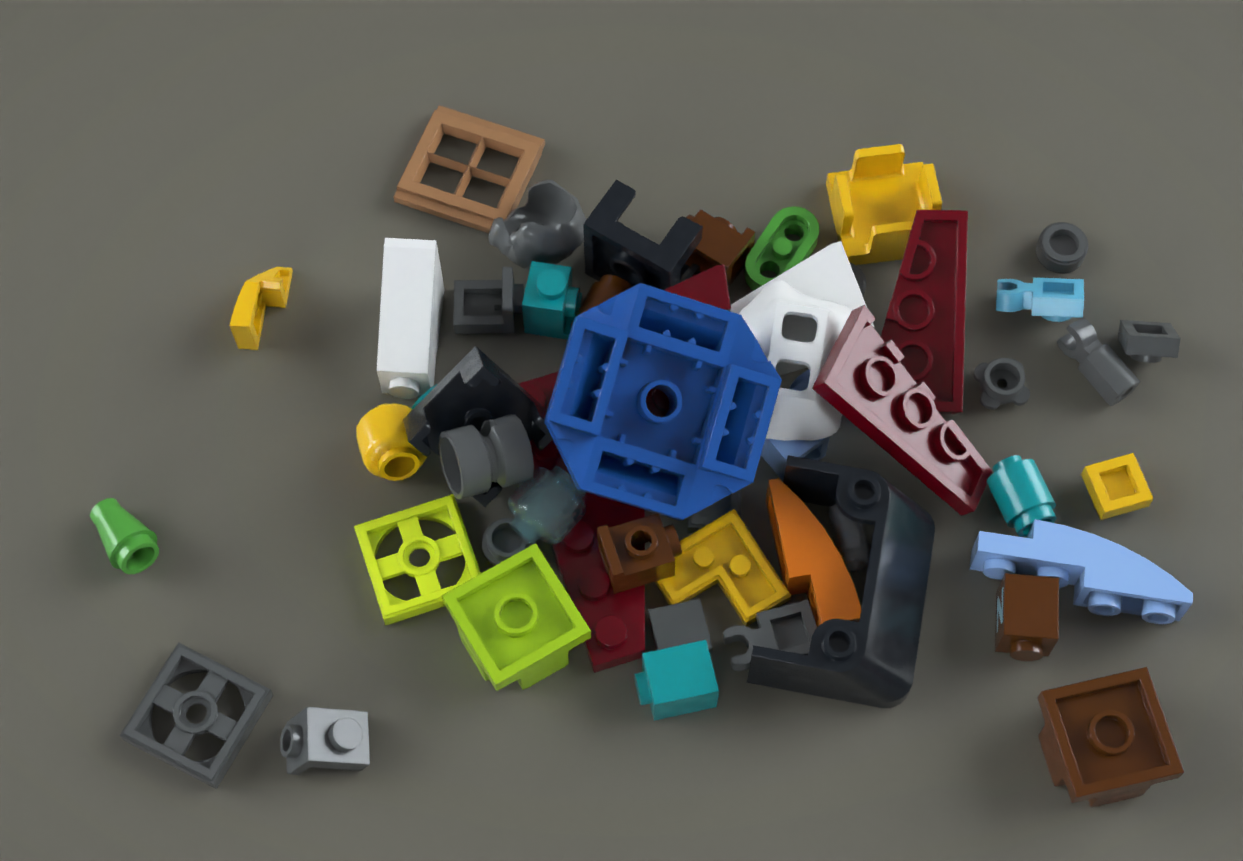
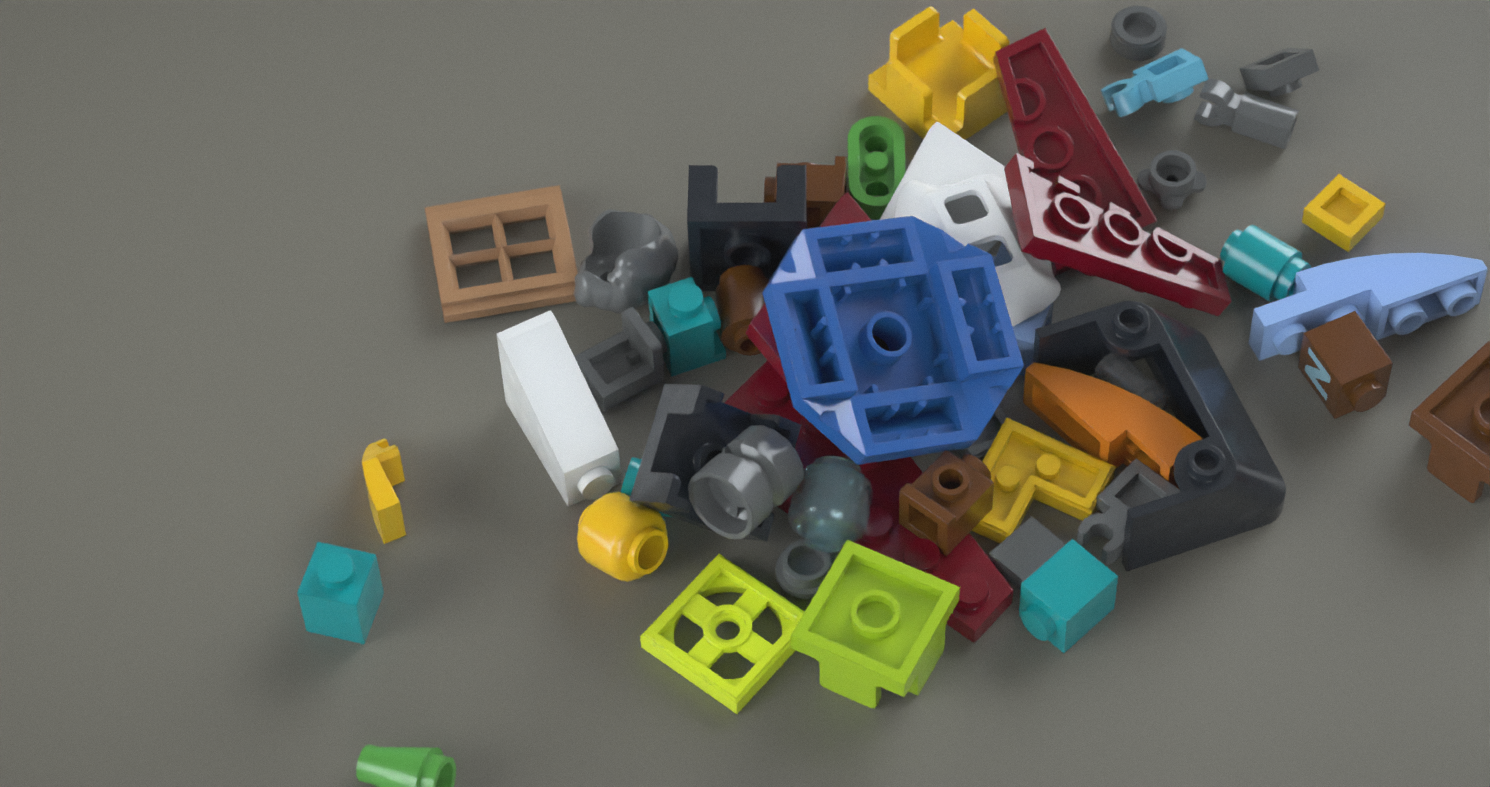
camera: 30 degrees left, 10 degrees down
none -> teal brick [297,542,384,644]

